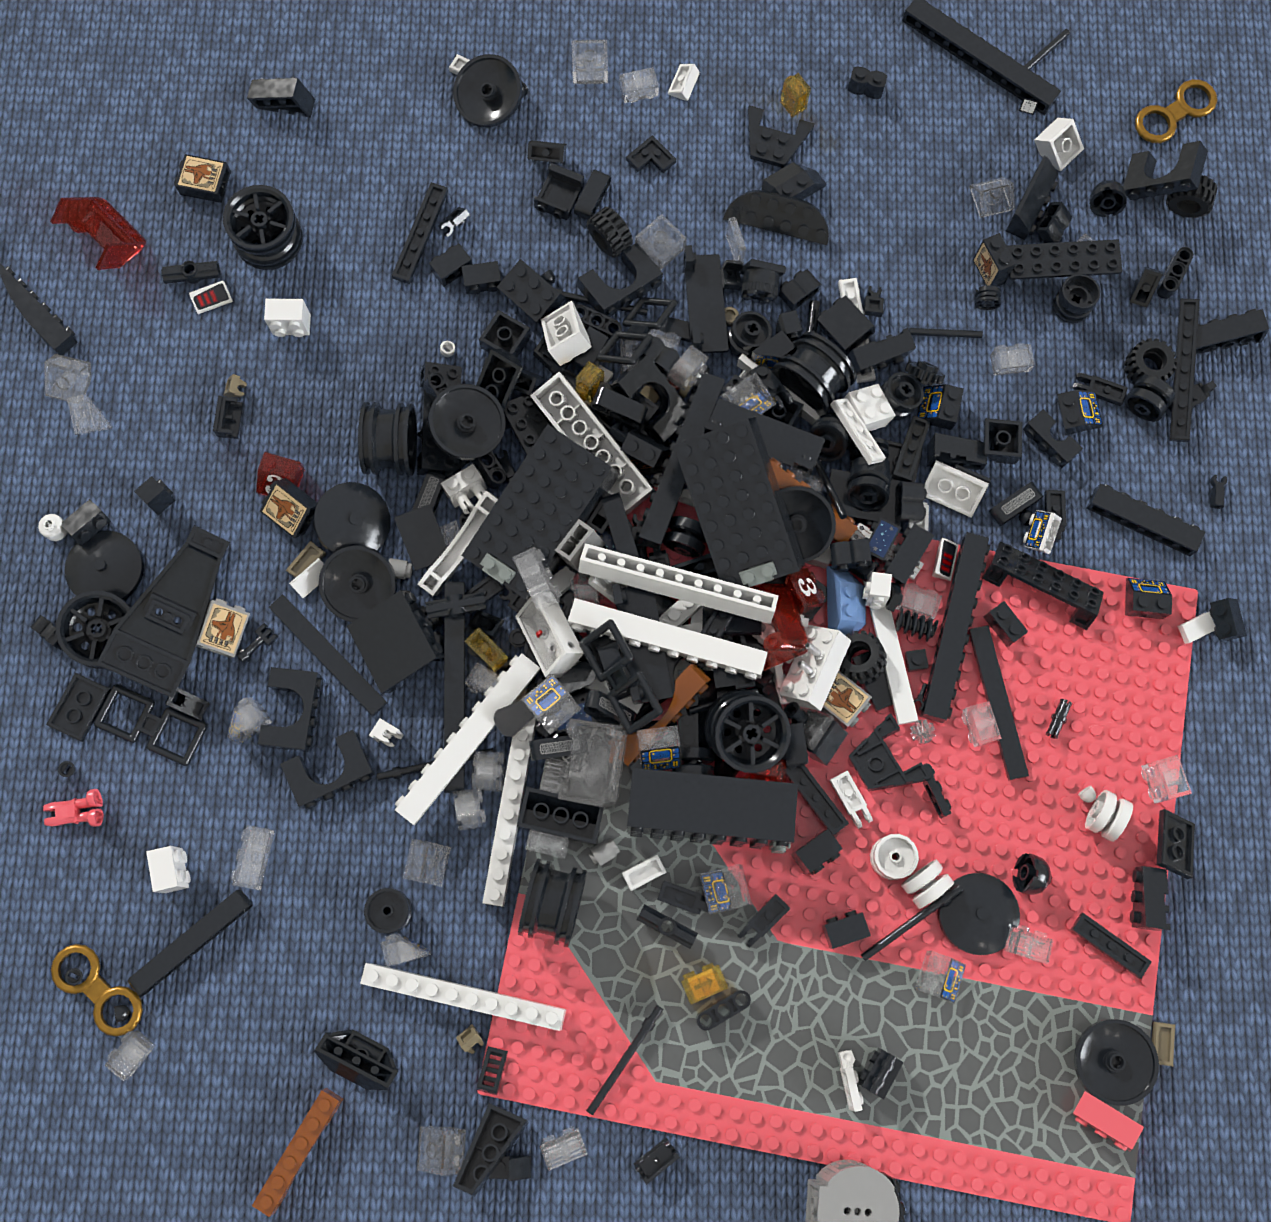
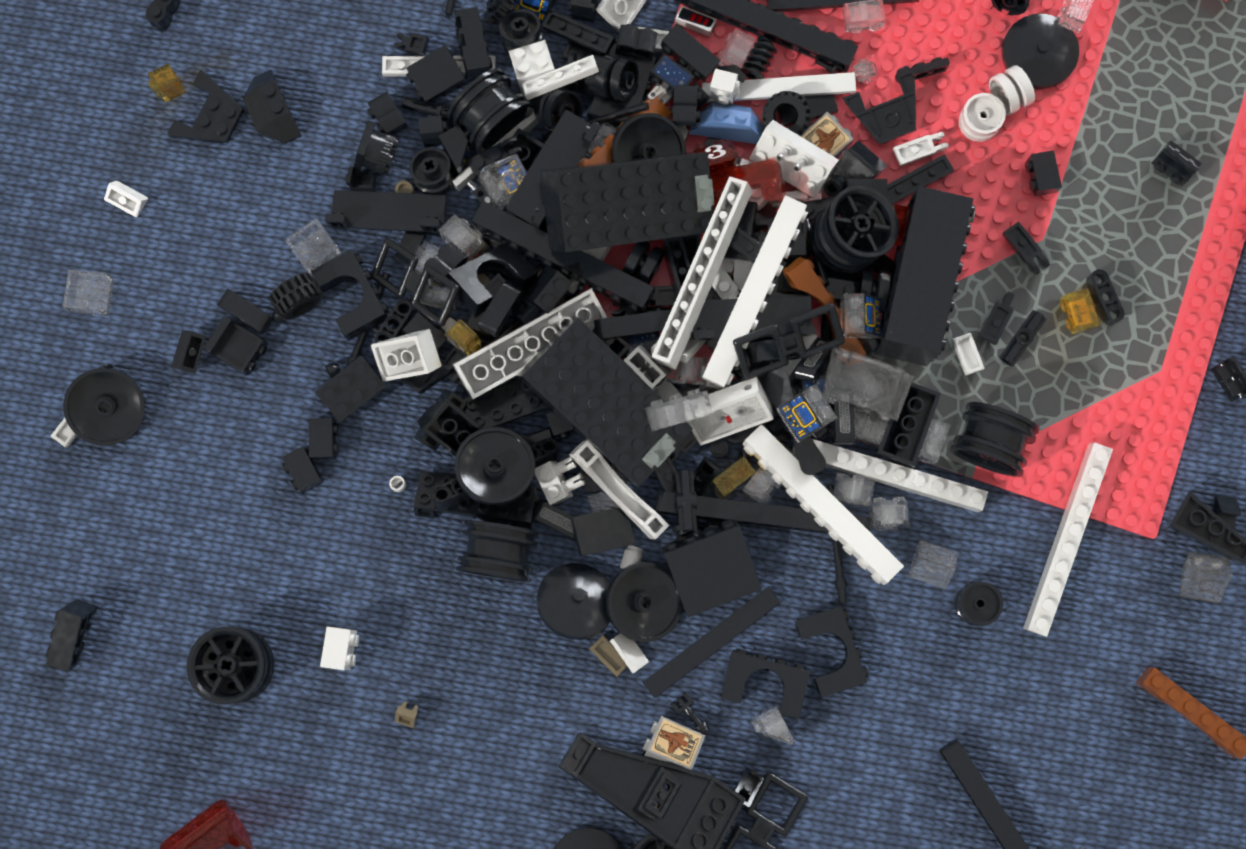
camera: 75 degrees left, 5 degrees up
black brick [134,476,176,516] -> none
white brick [146,846,191,893] -> none
black piece [161,261,221,284] -> none
brick [174,154,231,203] -> none
slope [189,281,233,314] -> none
black hinge [213,396,243,439] -> none
clear brick [231,825,275,890] -> none
clear red slope [256,452,305,496] -> none
brick [260,478,317,538] -> none
black wedge [314,1029,398,1090] -> none
white hinge [369,719,404,747] -> none
clear slope [381,934,432,967] -> none
black plate [392,182,448,284] -> none
plate [438,207,470,237] -> none
dark tan tile [456,1024,484,1054] -> none
black slope [477,1046,508,1095] -> none
black brick [479,310,531,357] -> none
clear brick [540,1126,588,1171] -> none
black bar [586,1005,664,1115] -> none
light grey brick [589,838,620,866] -> none
clear brick [619,67,659,103] -> none
black plate [626,135,676,173] -> none
clear slope [699,864,752,914] -> none
black plate [723,190,829,245] -> none
clear tile [726,217,746,263] -> none
black brick [791,829,843,875] -> none
white hinge [838,1050,864,1112] -> none
black bar [861,884,963,961] -> none
black plate [905,649,929,672] -> none
clear slope [915,950,966,1004] -> none

